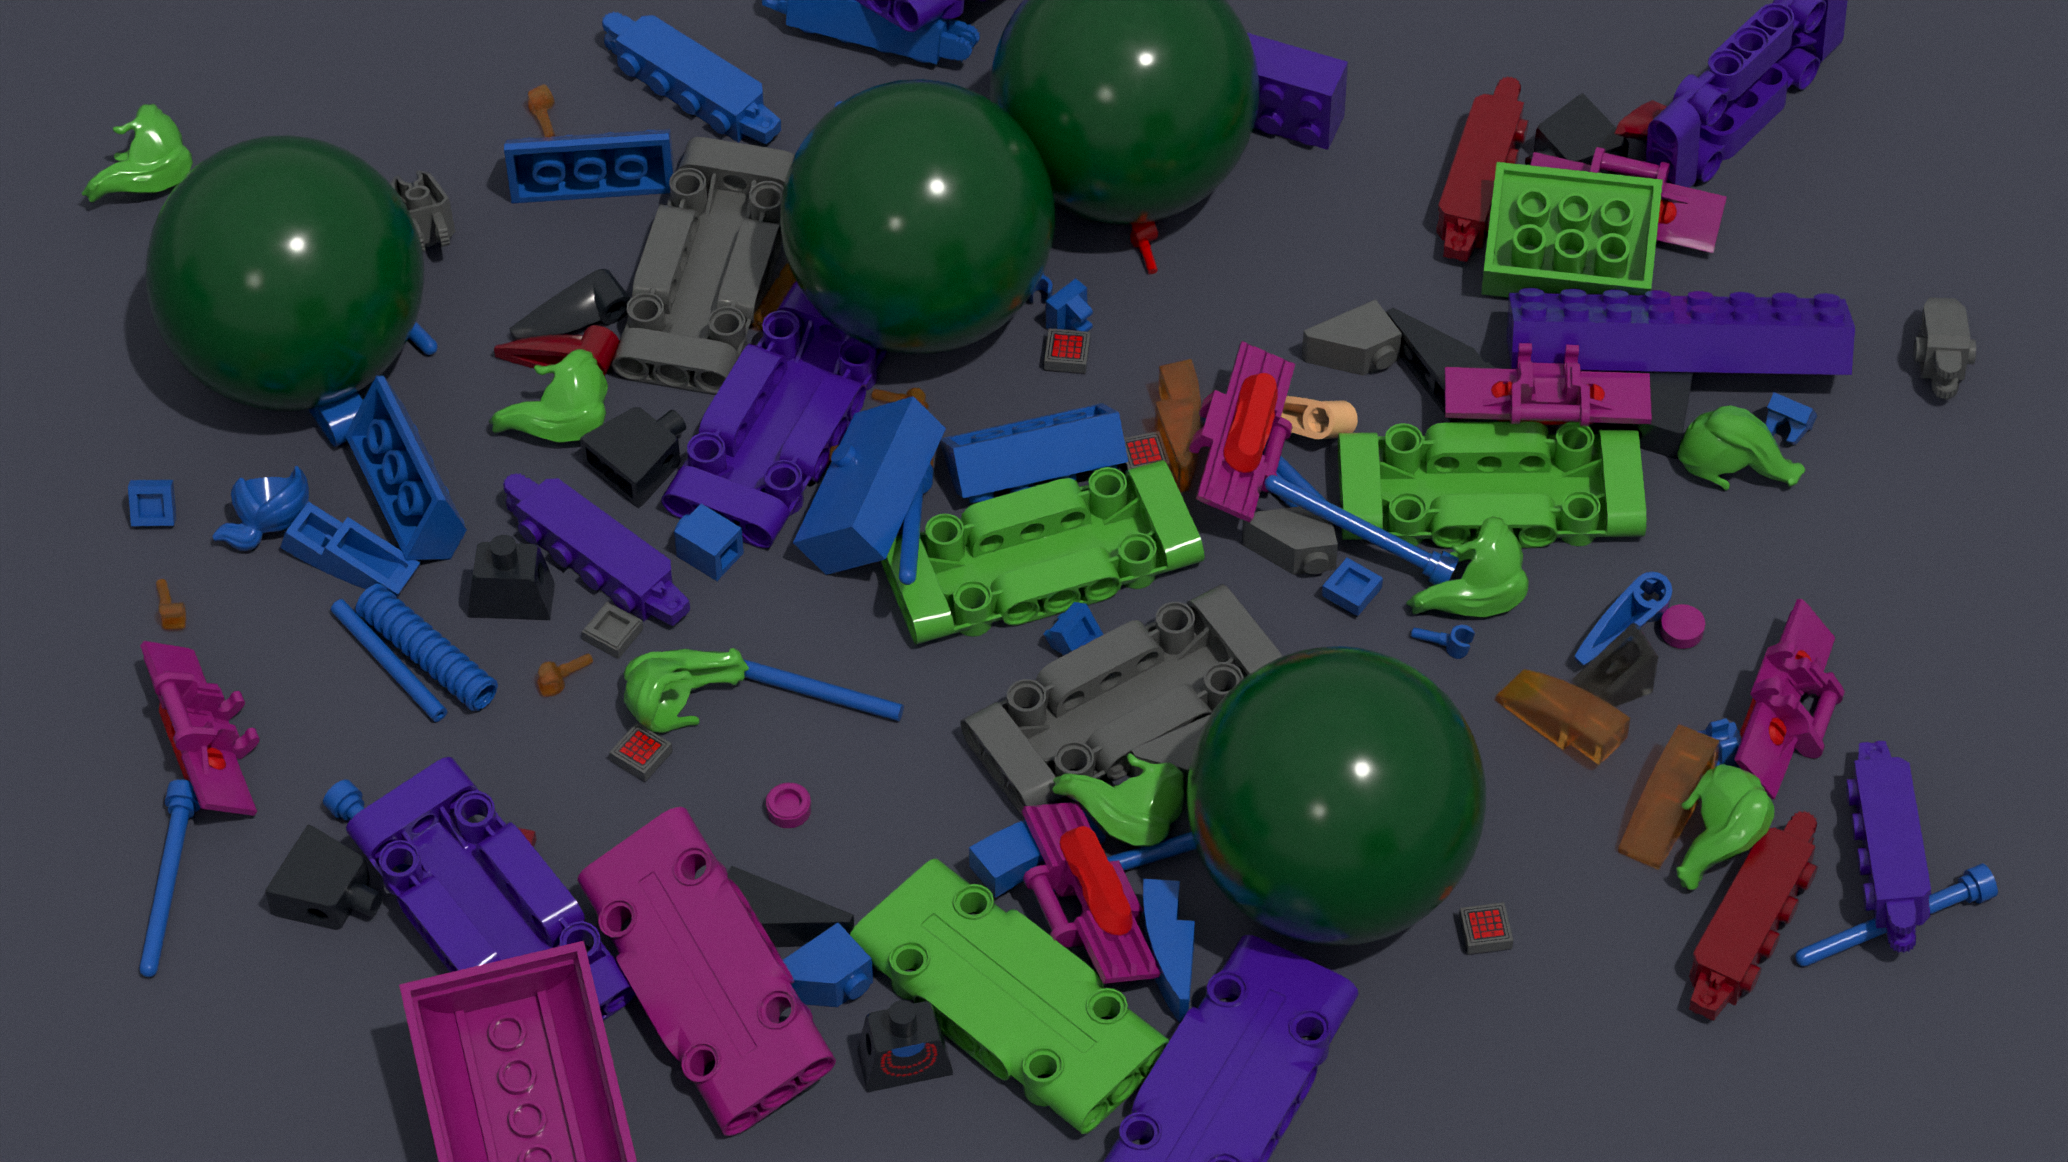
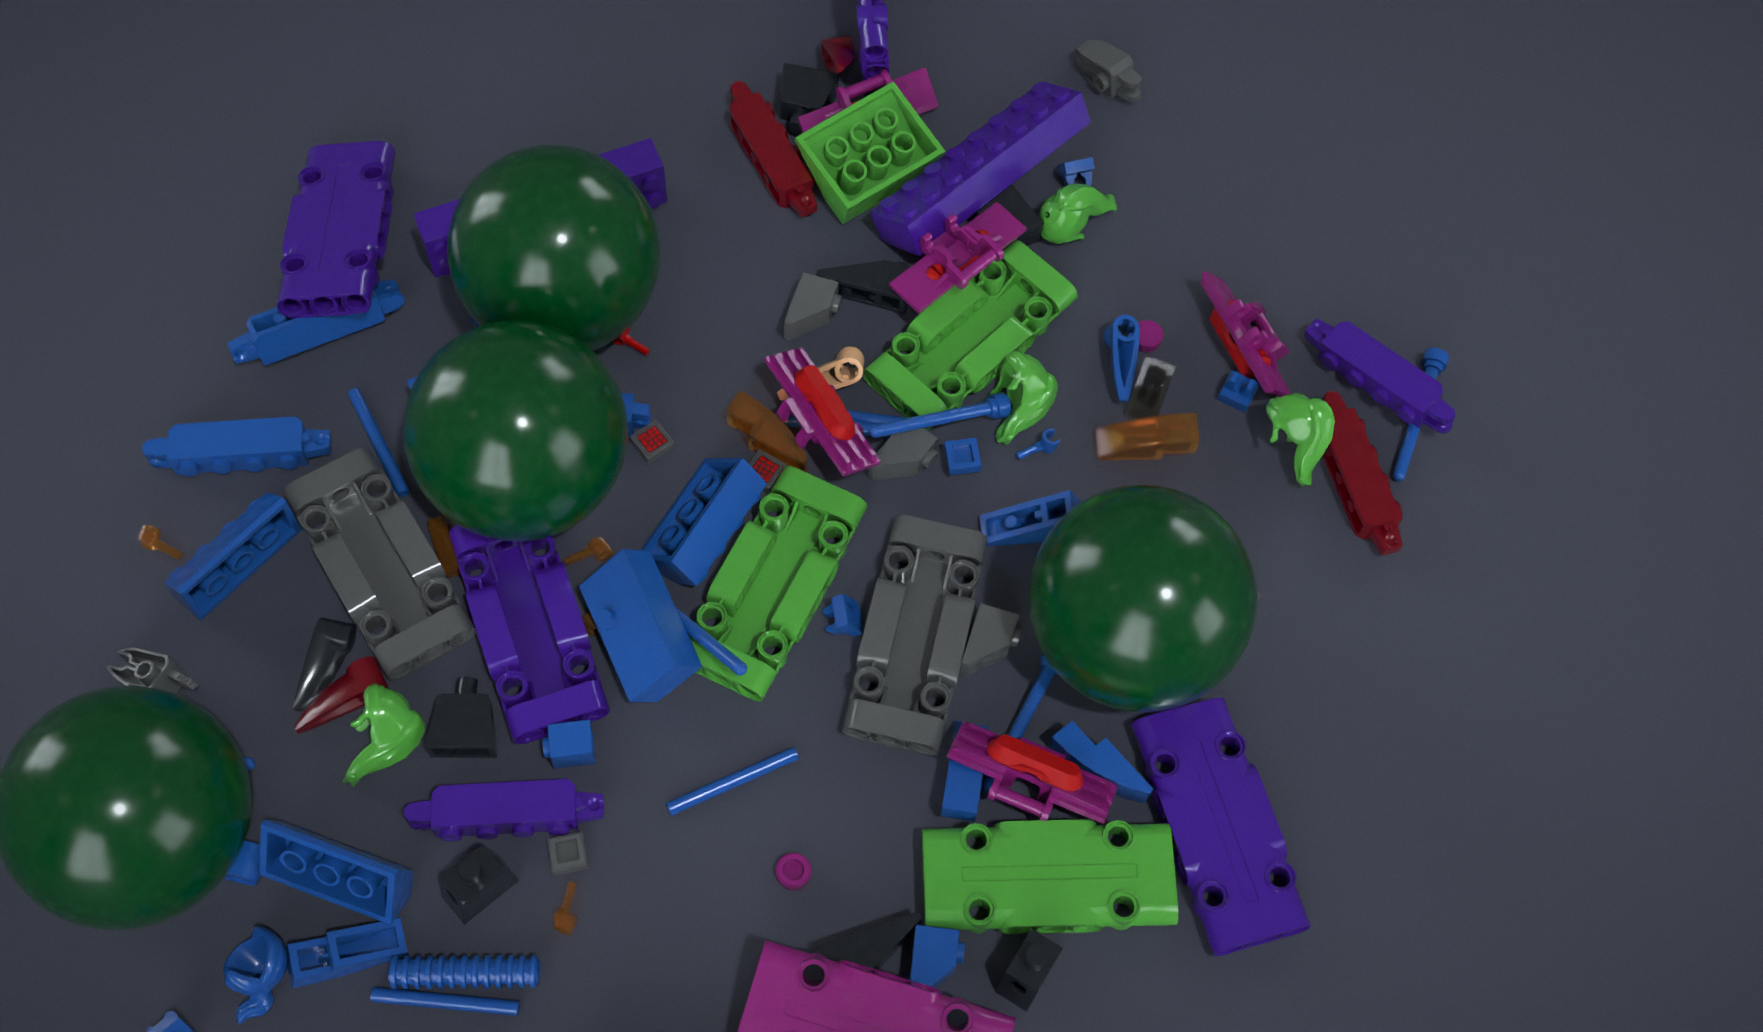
camera: 50 degrees left, 10 degrees up
tile [609,722,673,782] -> none
bright green piece [623,648,749,733] -> none
bright green piece [1053,754,1184,847] -> none
clear orange slope [1618,724,1720,870] -> none

